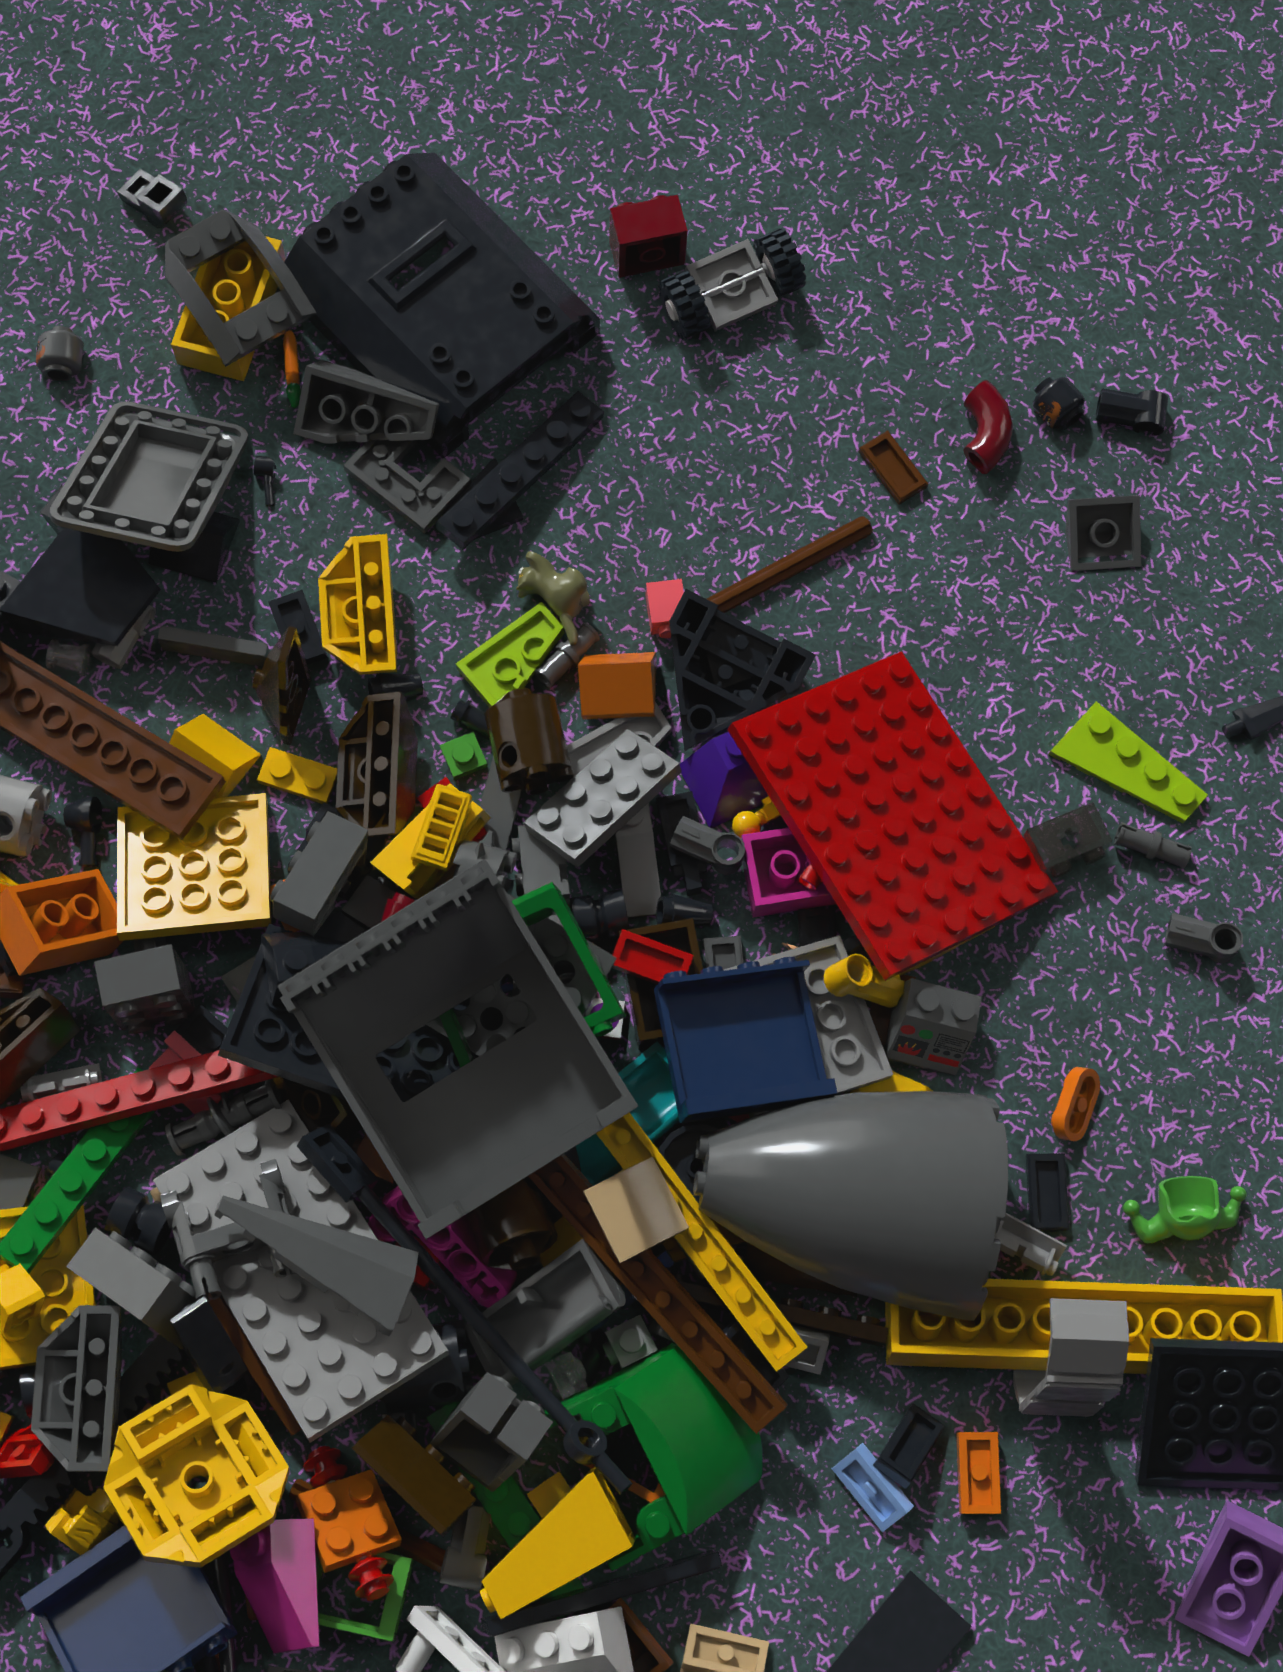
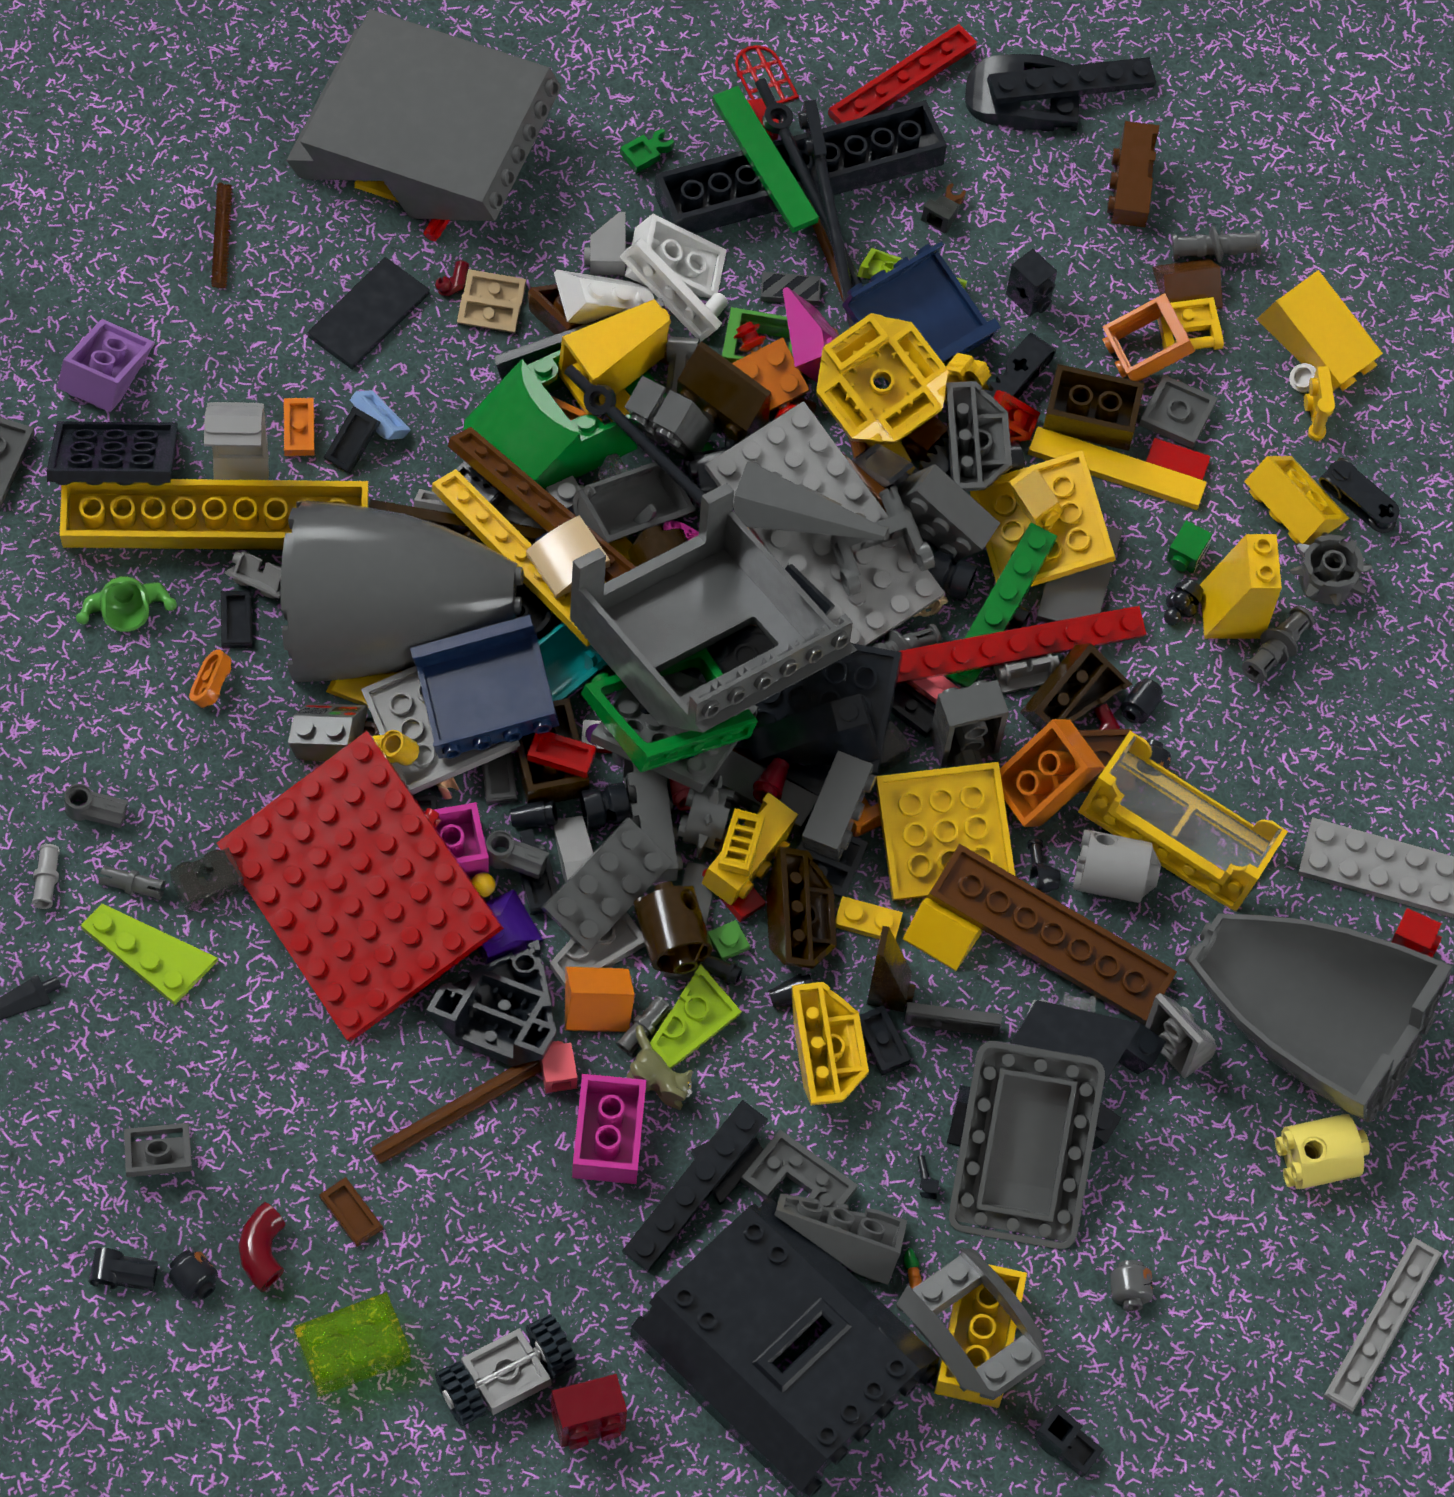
camera: 175 degrees right, 10 degrees down
none -> light grey pin [32,844,60,909]
none -> clear neon green brick [293,1292,411,1398]
none -> dark pink brick [572,1074,646,1184]

